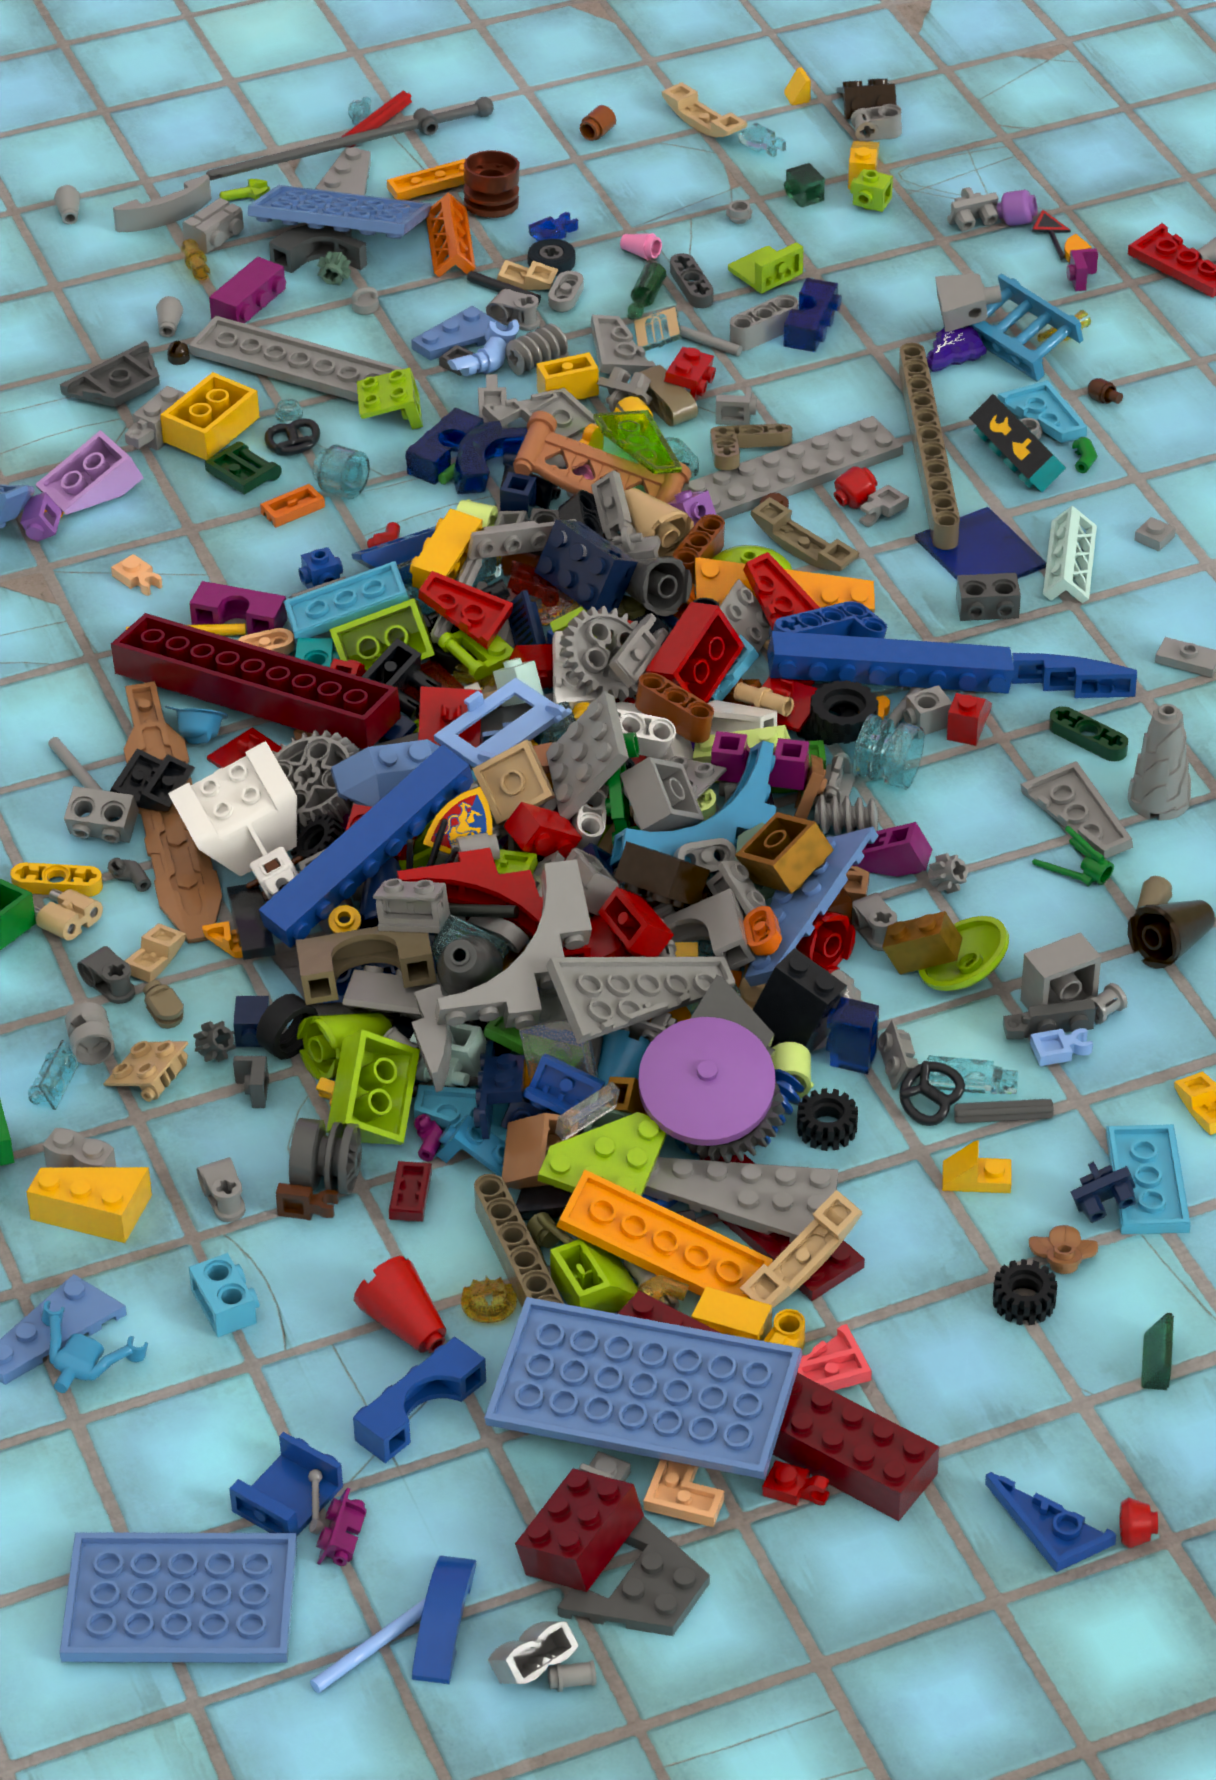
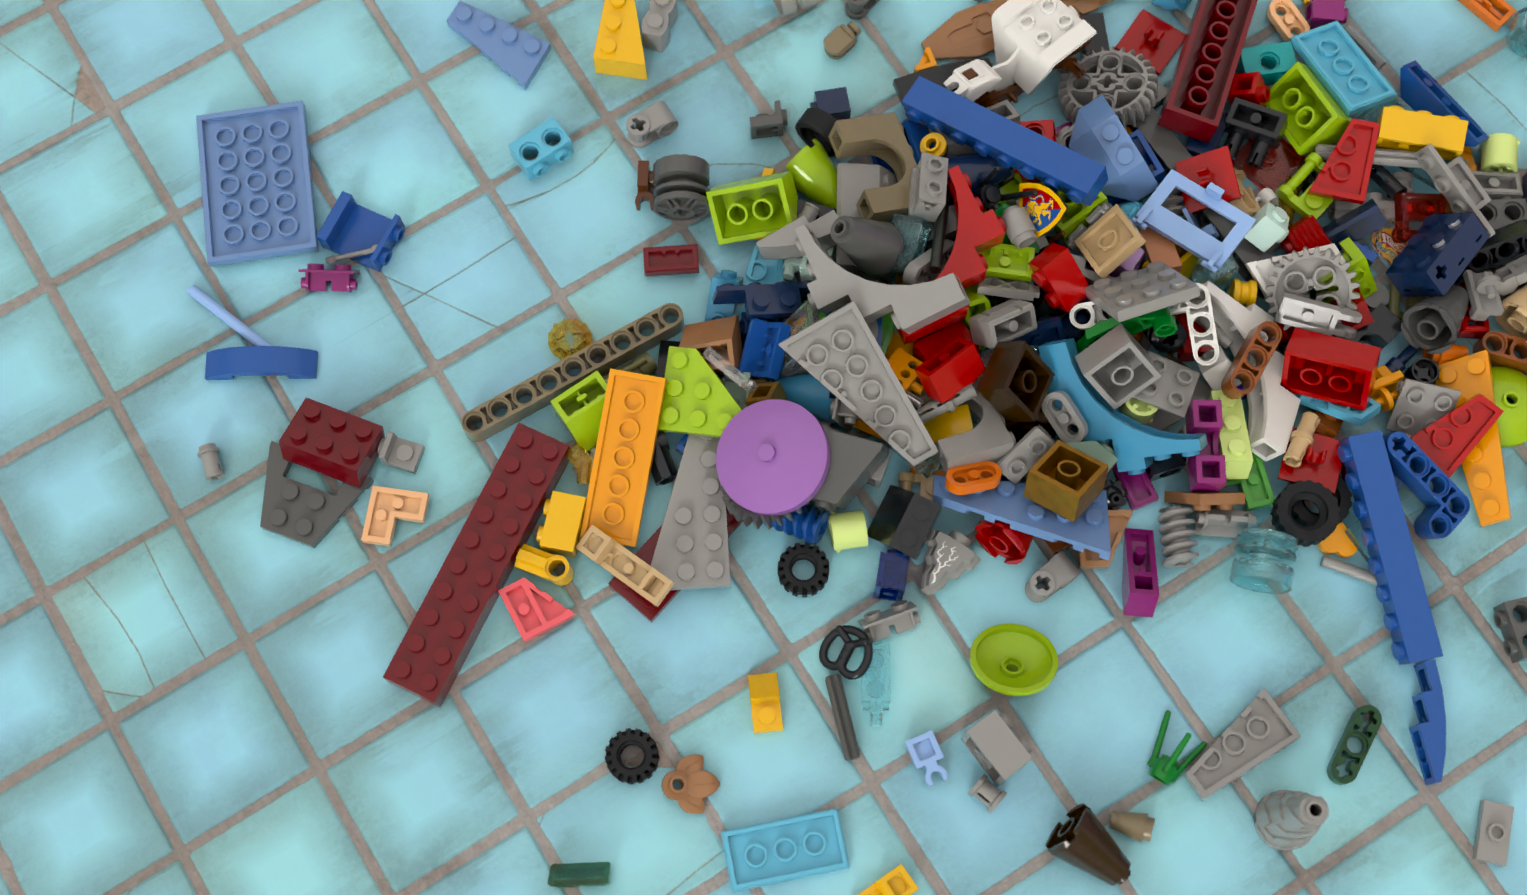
camera: 80 degrees right, 30 degrees up
dark azure piece [41,1301,148,1393] -> none
tan hinge [103,1040,188,1102] -> none
tan slope [125,923,186,983] -> none
dark grey gear [193,1021,236,1062] -> none
black tyre [290,814,346,860] -> none
blue brick [298,547,343,589] -> none
red cone [353,1256,447,1353] -> none
blue arch [353,1337,486,1463] -> none
red arm [367,522,400,548] -> none
magenta arm [414,1114,443,1162] -> none
medium blue plate [484,1297,802,1479] -> none
light grey brick [488,1621,579,1684] -> none
red plate [762,1460,830,1506] -> none
pearl gold brick [882,911,963,974] -> none
light grey brick [903,685,952,737] -> none
light grey gear [928,853,968,894] -> none
red slope [947,693,992,746] -> none
blue wing [985,1472,1117,1572] -> none
dark grey hinge [1003,999,1096,1039] -> none
dark blue hips [1070,1161,1136,1223] -> none
red cone [1119,1497,1158,1548] -> none

